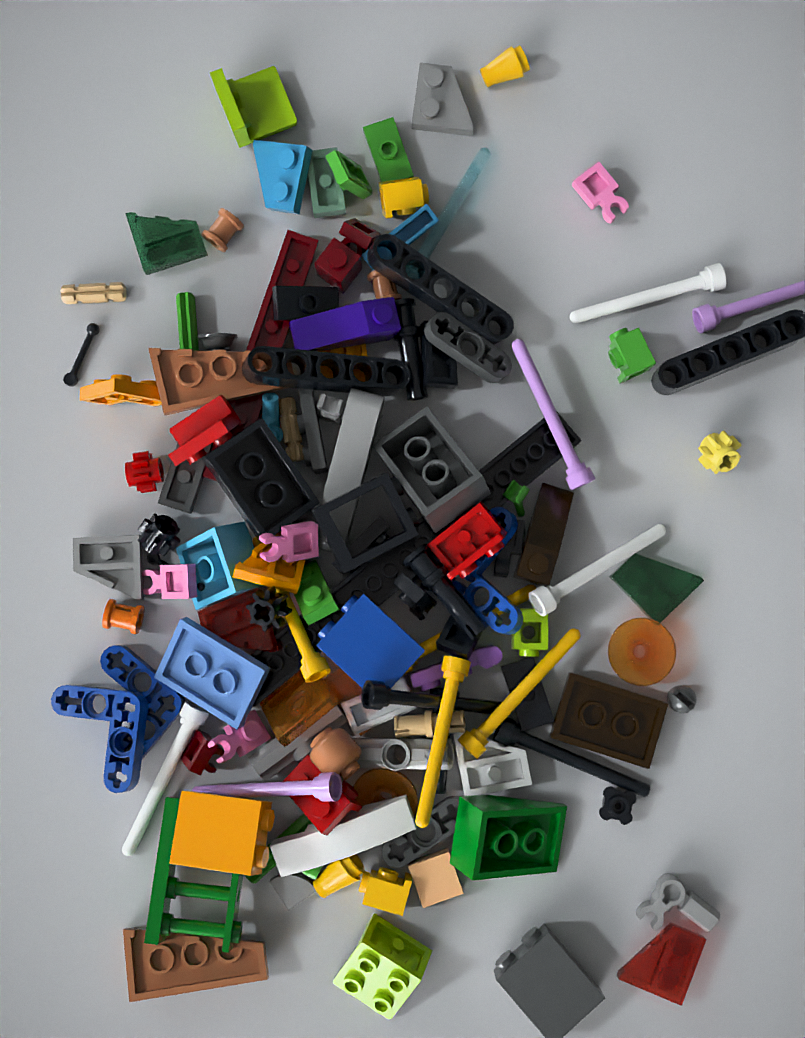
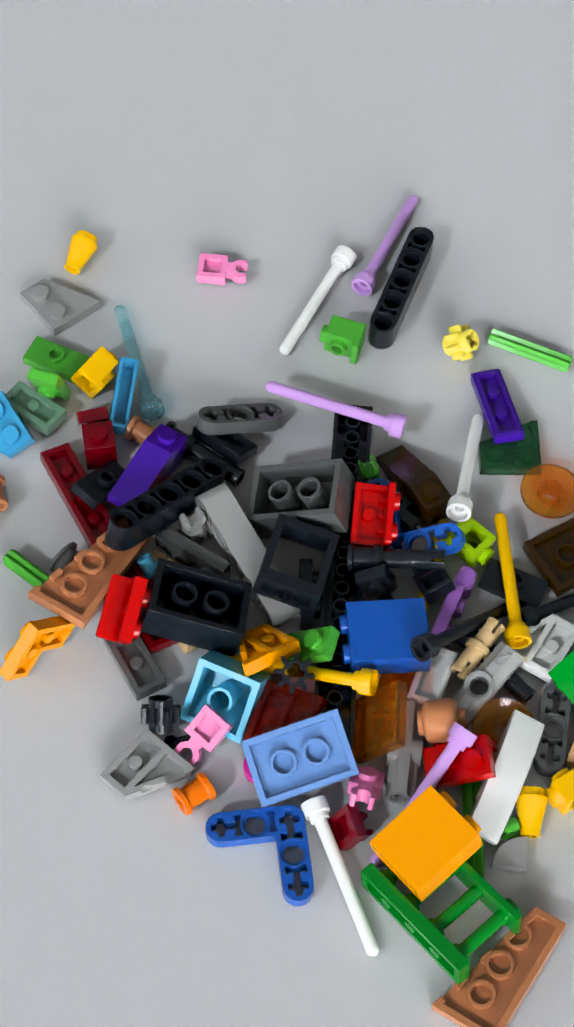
camera: 55 degrees left, 25 degrees down
blue beam [51,685,148,793] -> none
red gear [125,451,164,493] -> none
bright pink plate [259,521,319,563] -> none
black beam [367,234,514,345] -> none
yellow piece [415,656,471,828] -> none
none -> dark purple tile [470,369,525,445]
none -> axle [488,328,572,372]

